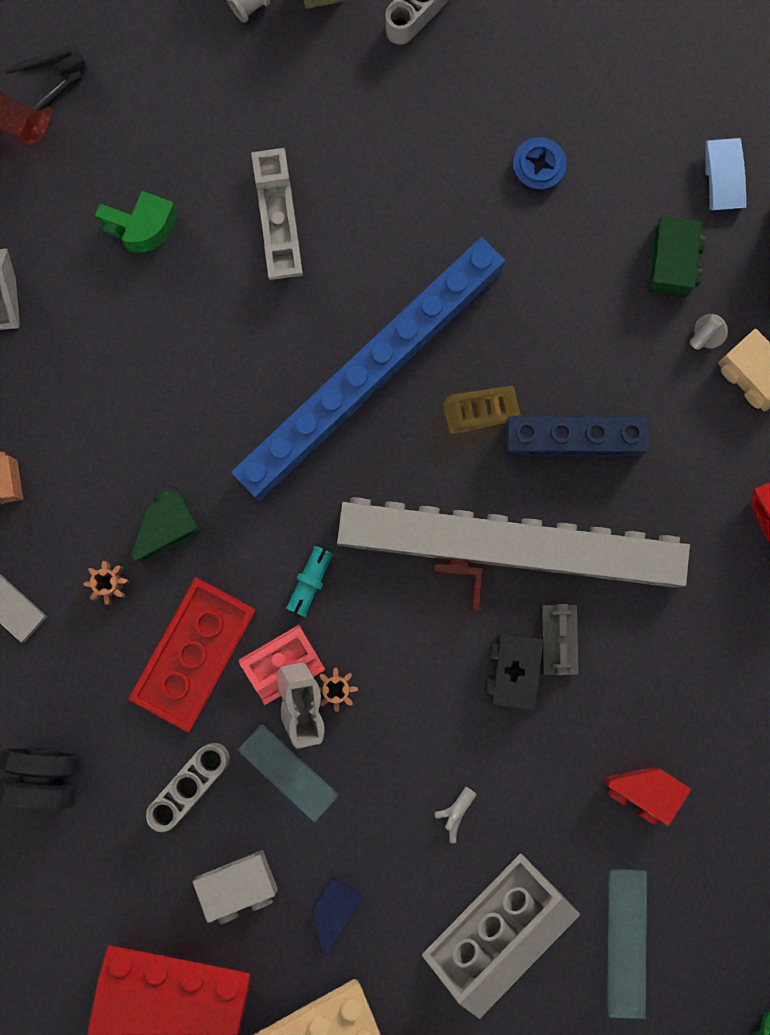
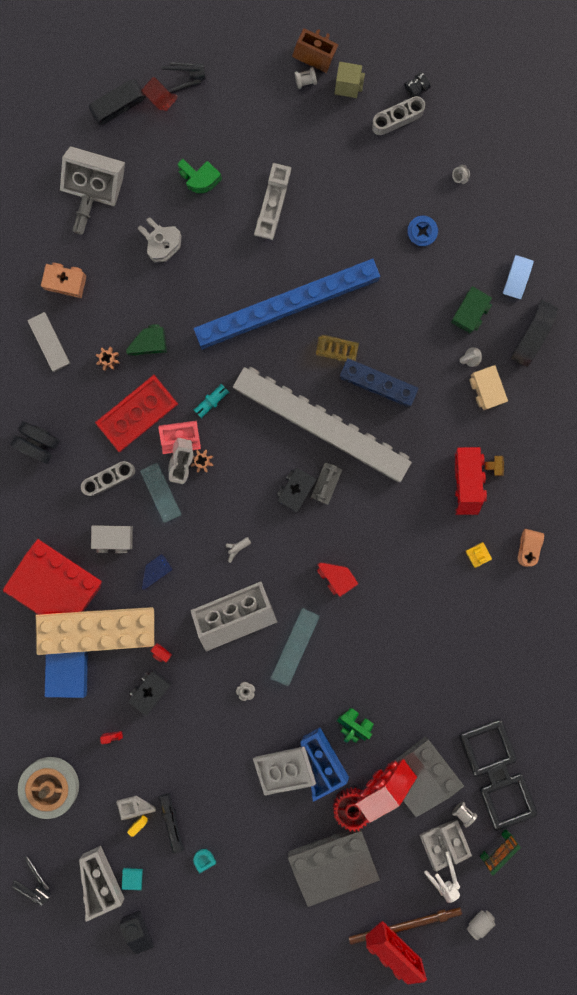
camera: 25 degrees right, 5 degrees up
clear red bracket [433,559,482,612] -> none
none -> light grey hinge [137,218,182,263]
none -> light grey plate [452,165,470,184]

